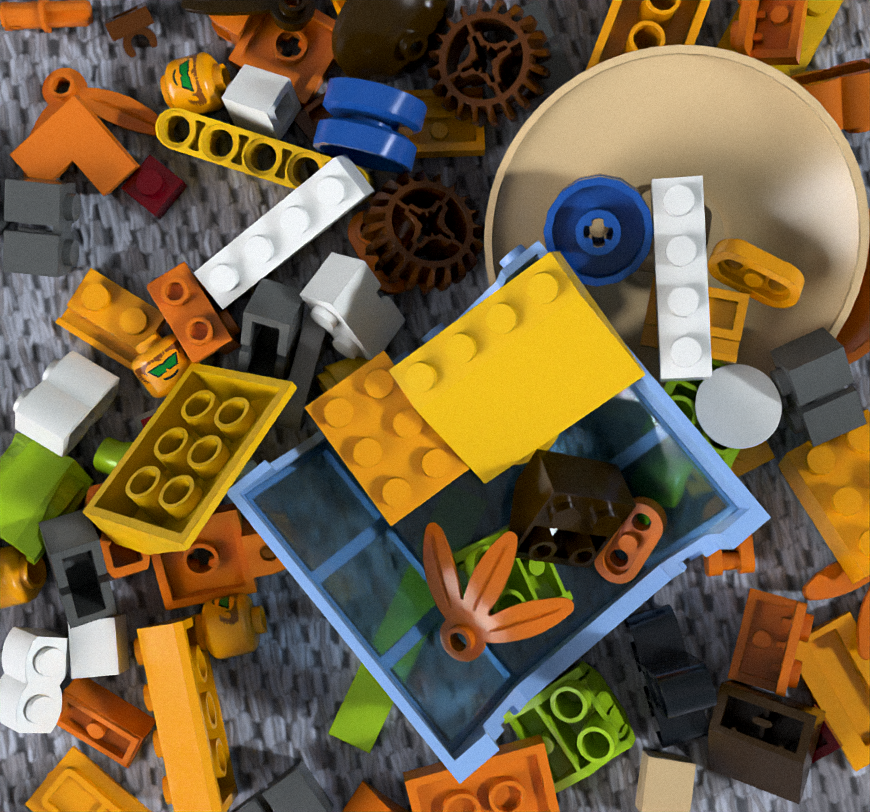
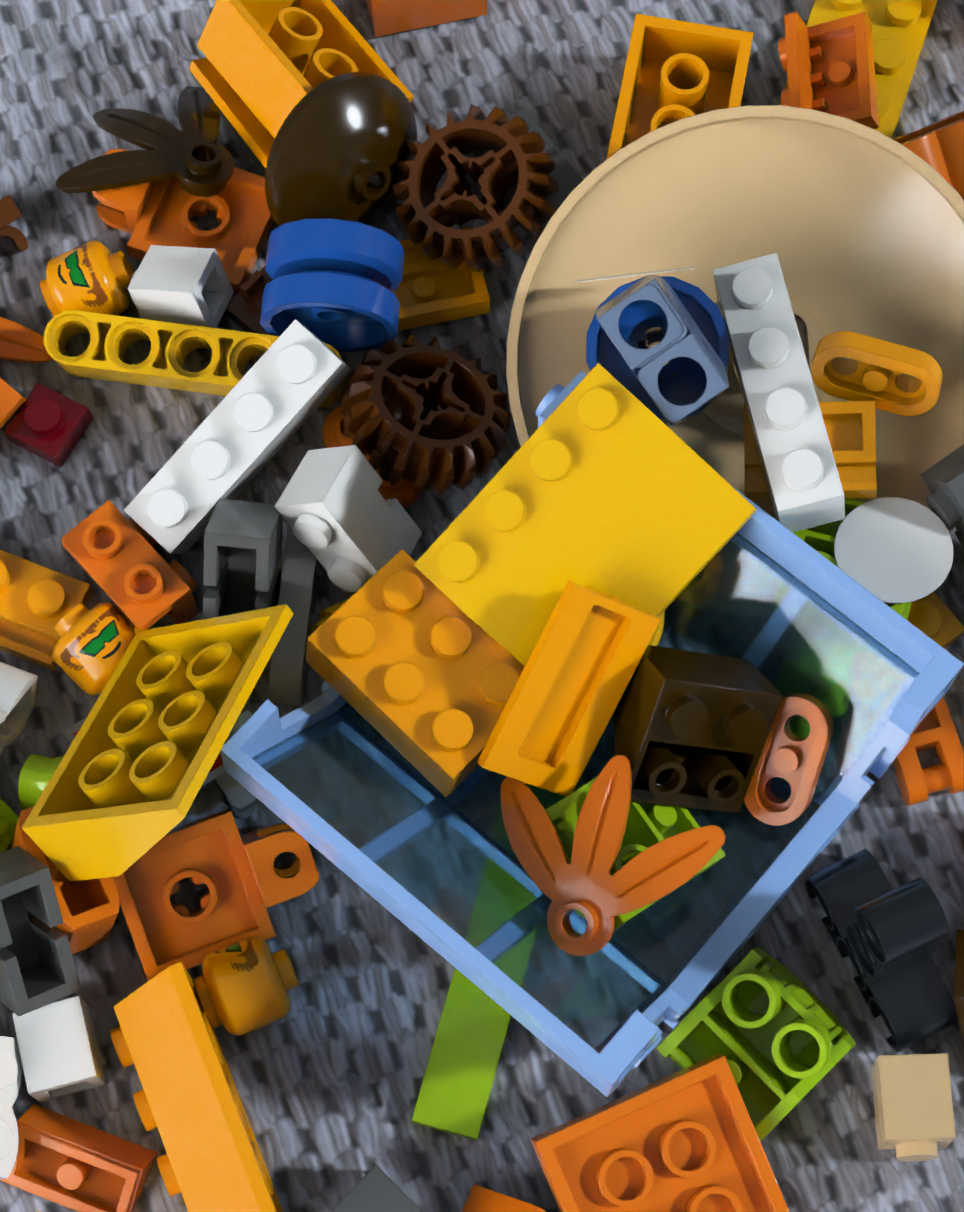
camera: 10 degrees left, 15 degrees down
none -> light orange piece [477,580,661,797]
none -> white sticker [575,266,694,283]
none -> sand blue piece [595,275,729,427]

